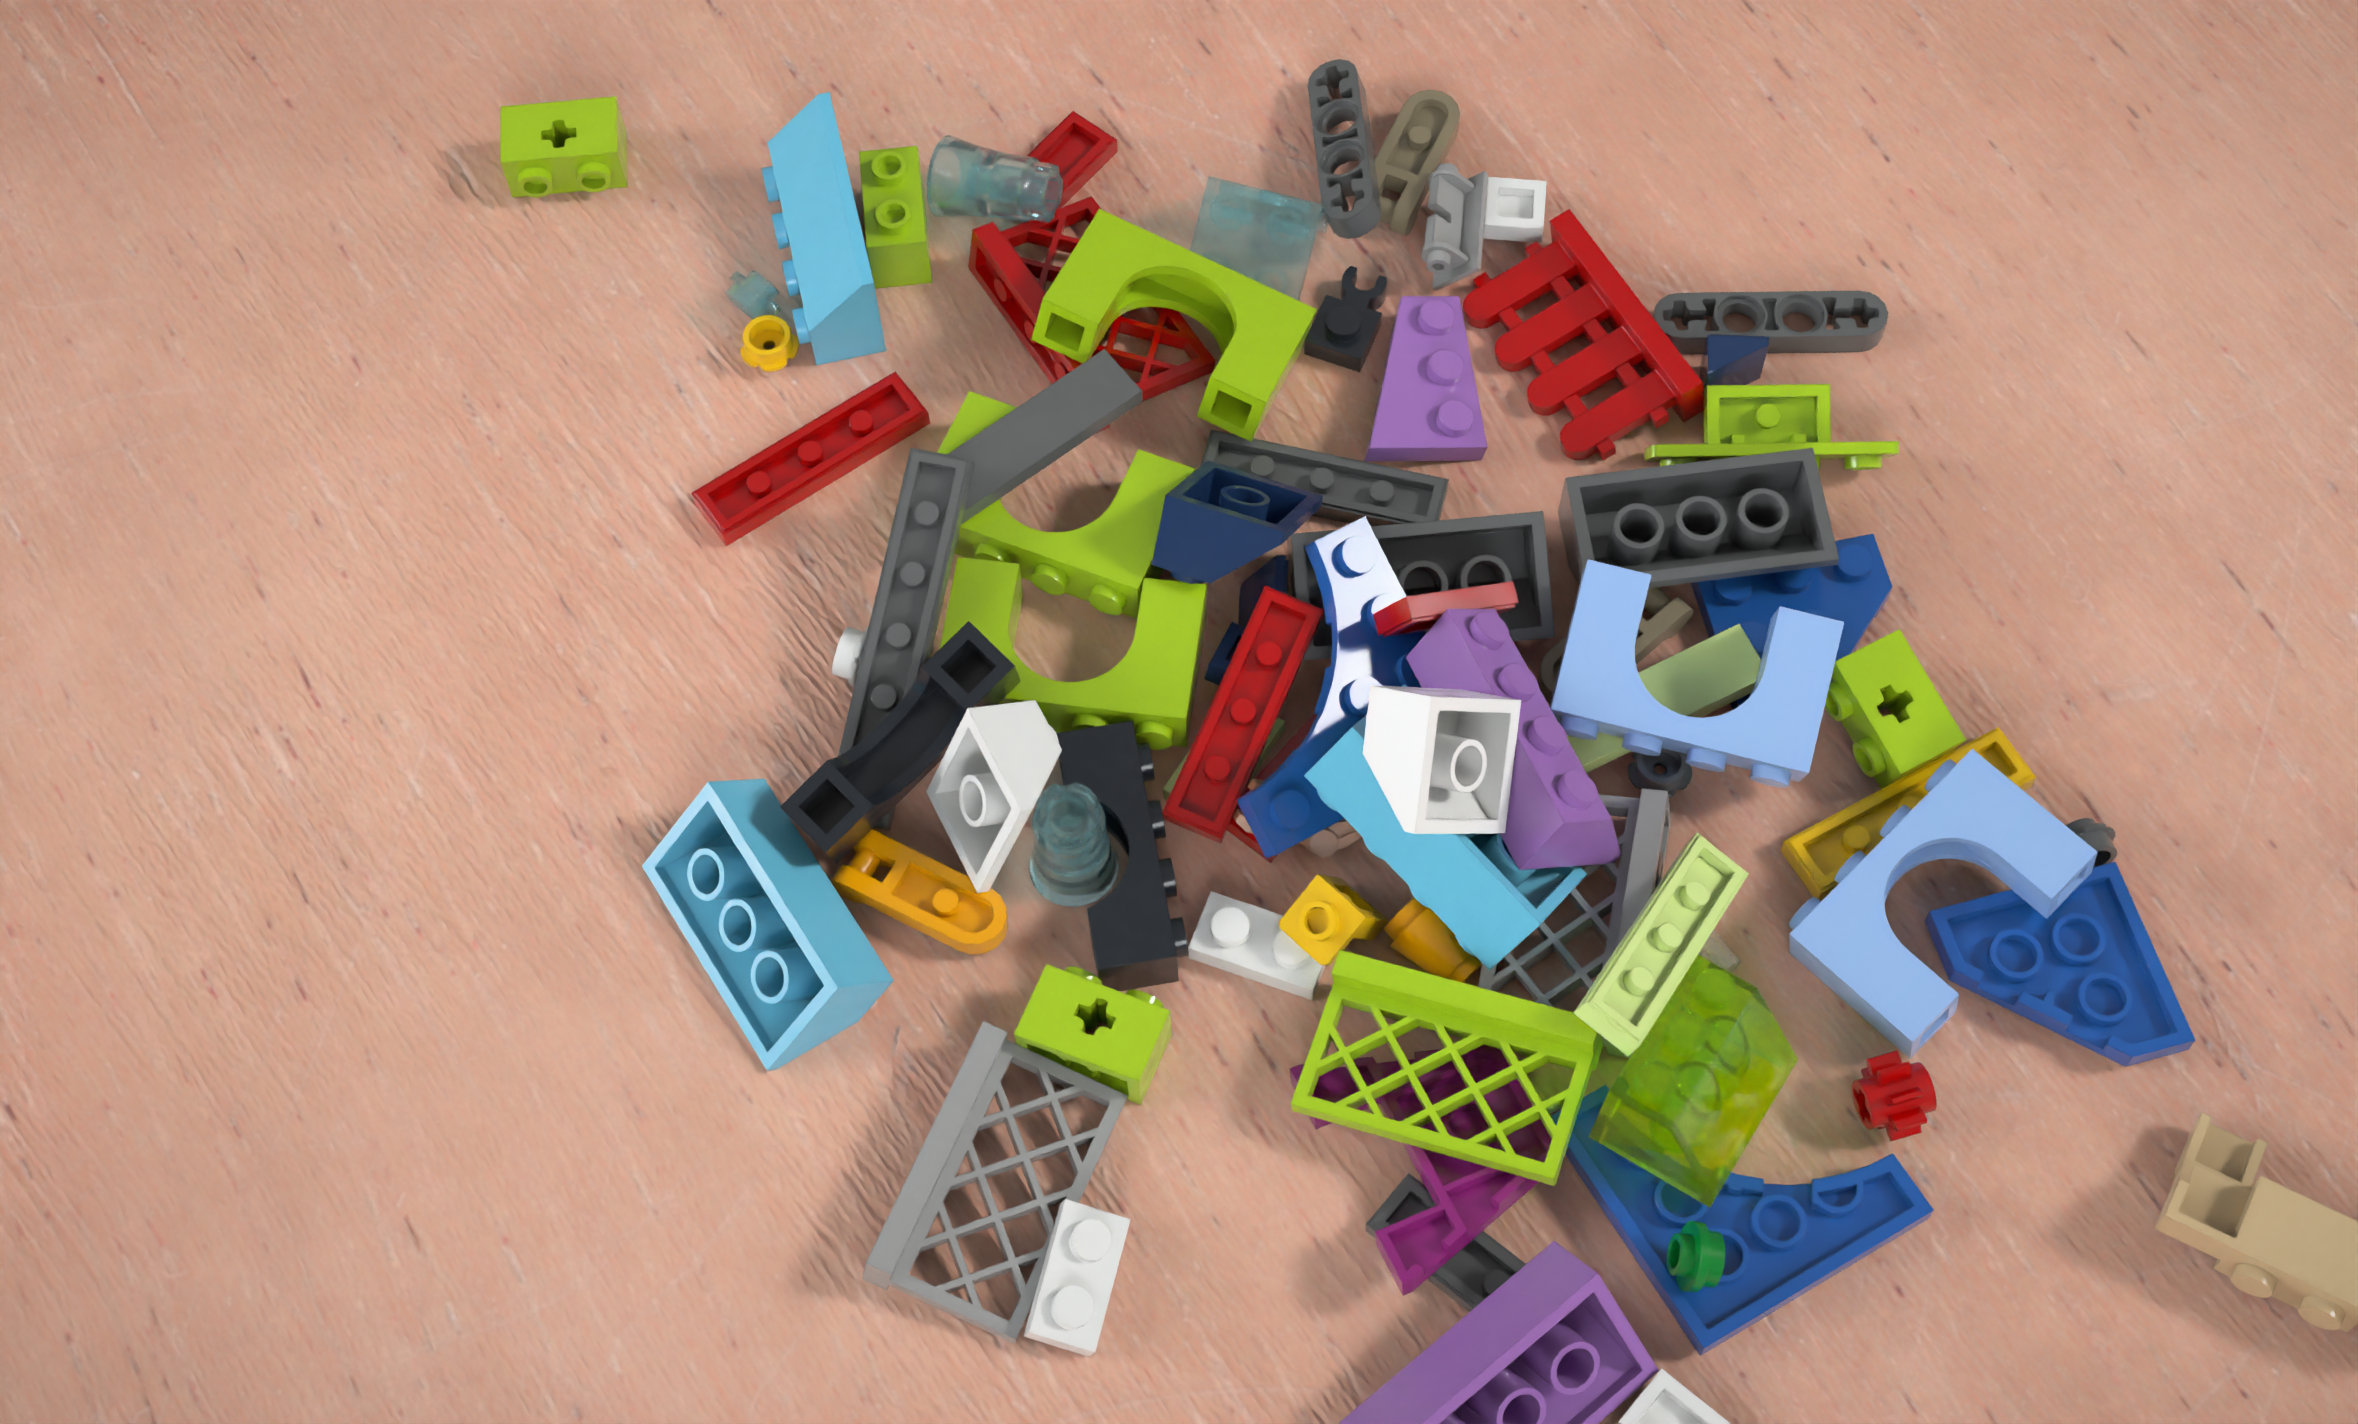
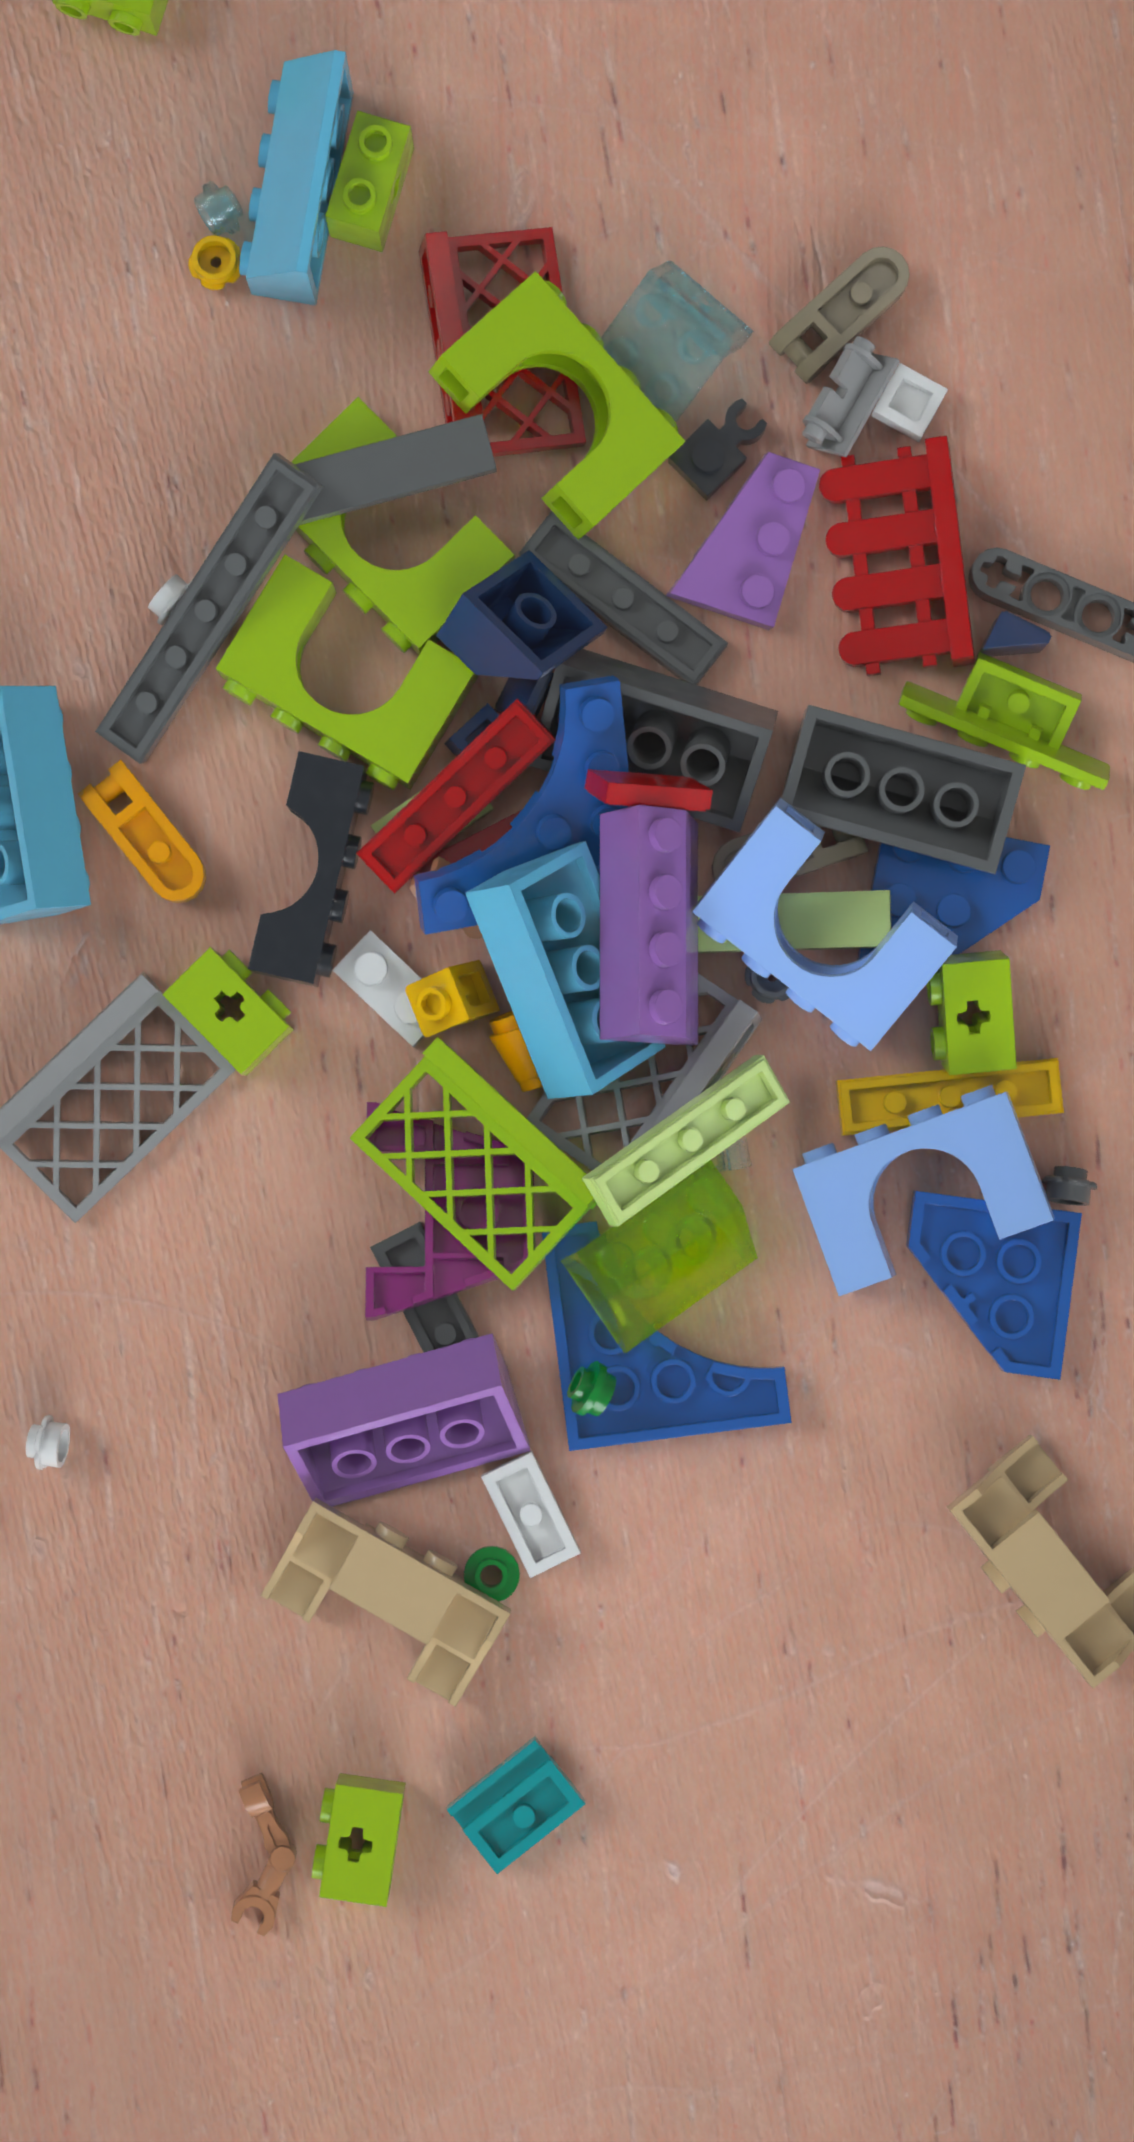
camera: 20 degrees right, 25 degrees up
red tile [691,371,930,546] -> none
black arch [780,621,1021,864] -> none
white slope [926,700,1062,893] -> none
clear light blue plant [927,135,1063,222] -> none
red tile [998,111,1118,219] -> none
white plate [1024,1199,1131,1357] -> none
clear light blue plant [1029,782,1119,907] -> none
dark grey beam [1308,59,1381,239] -> none
white slope [1363,685,1521,834] -> none
red gear [1851,1050,1937,1141] -> none

